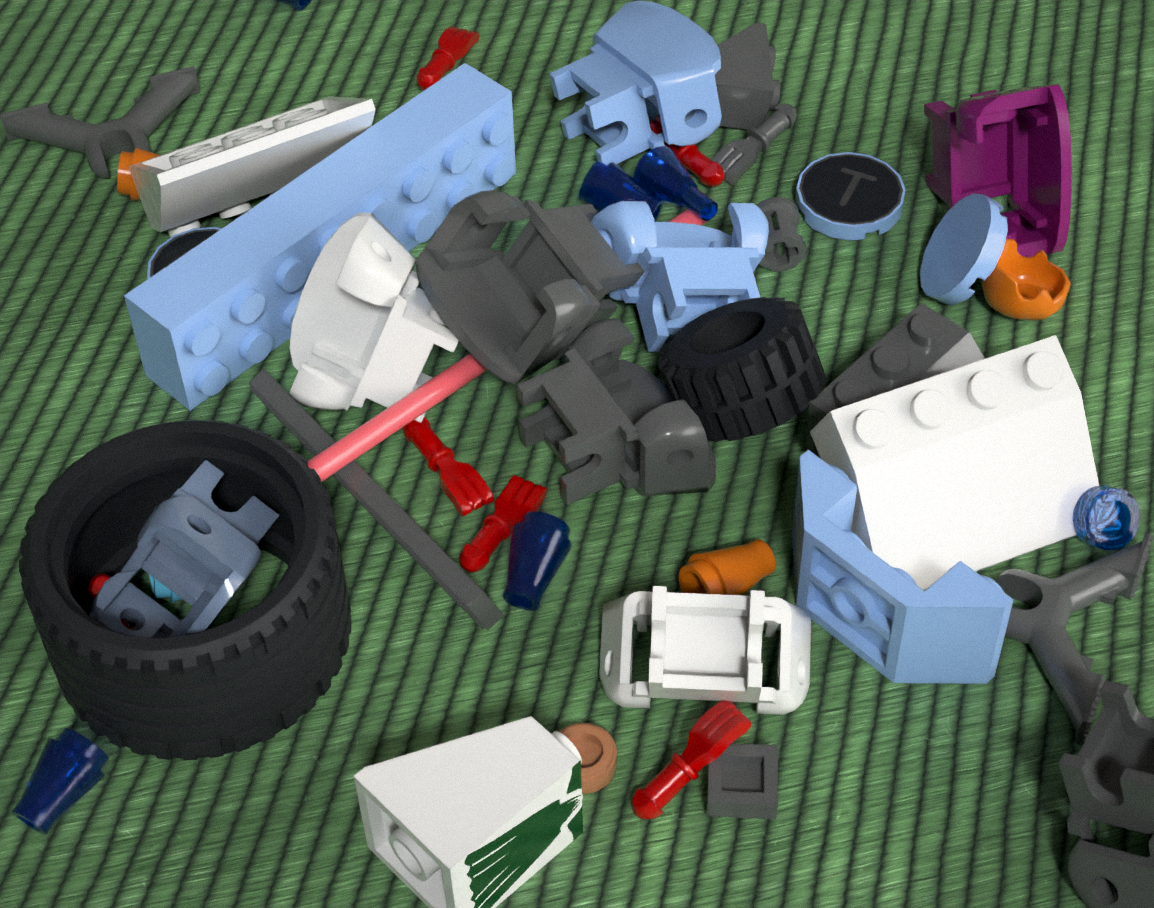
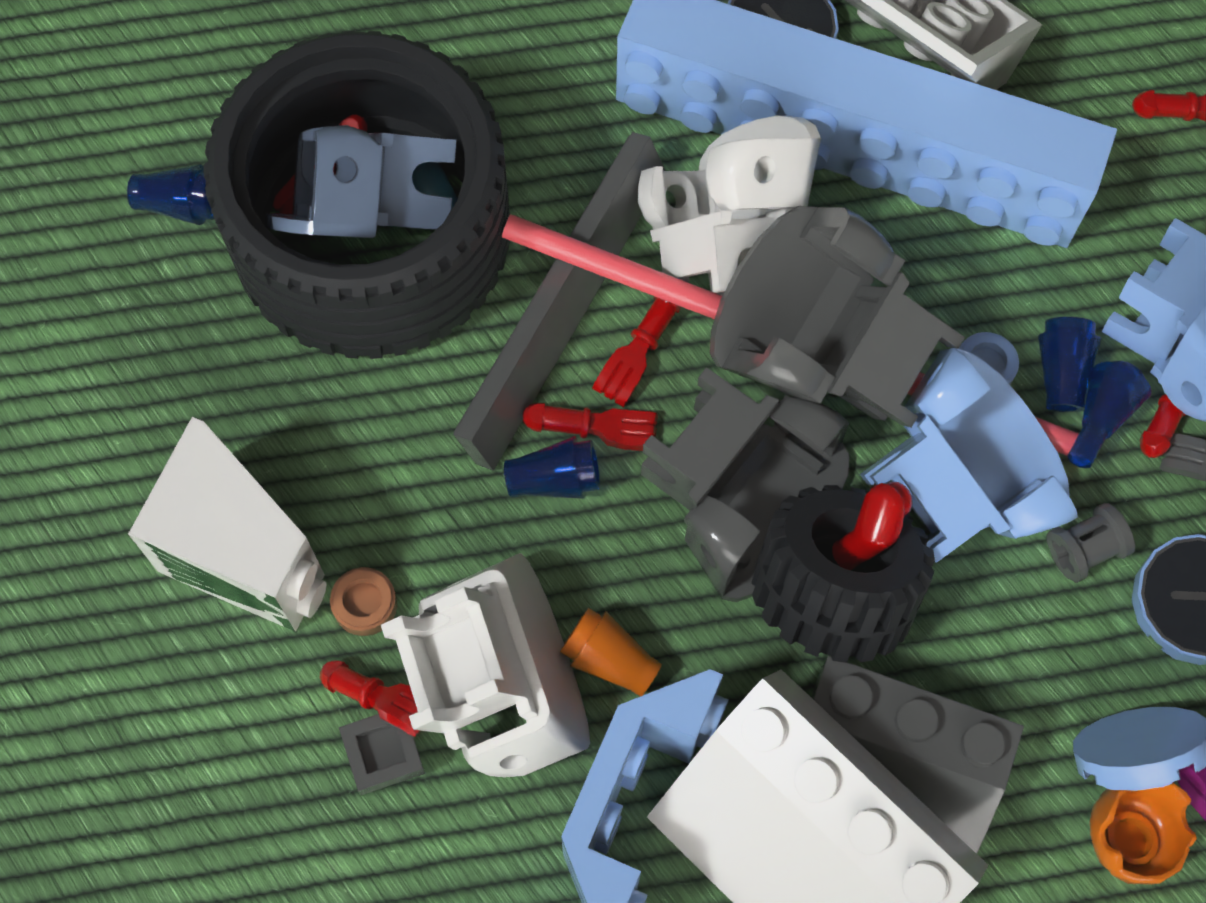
camera: 65 degrees right, 20 degrees up
none -> red arm [832,481,913,570]

